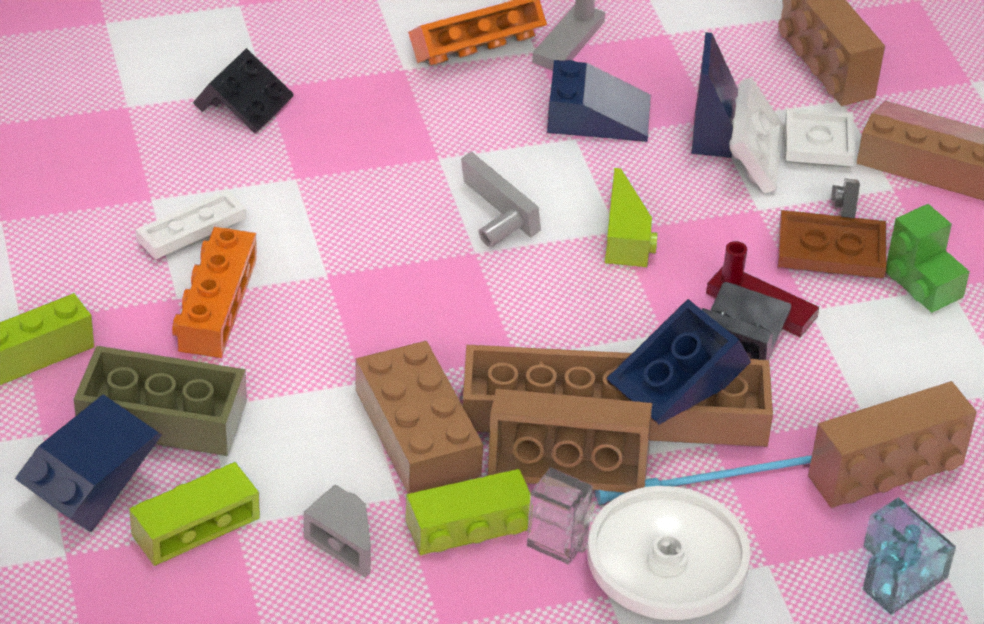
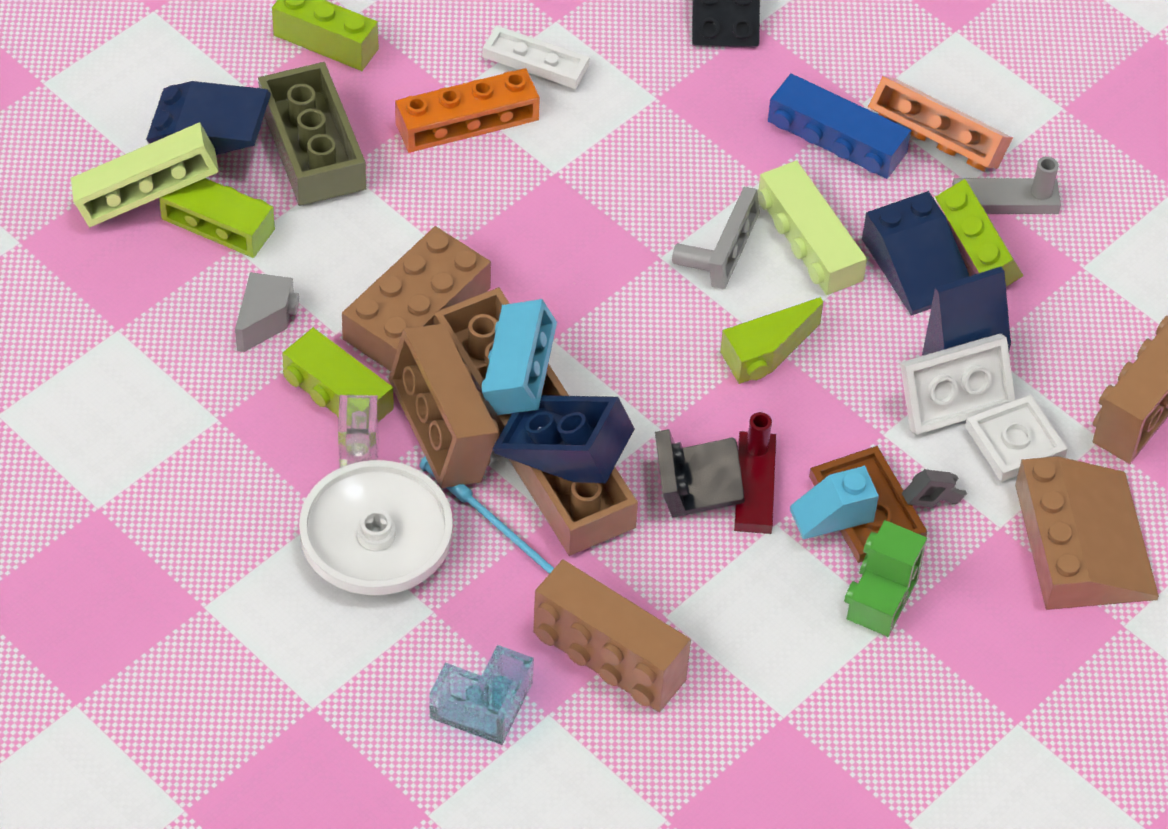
camera: 60 degrees right, 10 degrees up
none -> yellowish green brick [71,122,219,228]
none -> medium azure brick [482,299,557,415]
none -> yellowish green brick [757,160,867,295]
none -> blue brick [768,73,911,179]
none -> medium azure slope [790,466,879,540]
none -> lime brick [935,179,1024,287]

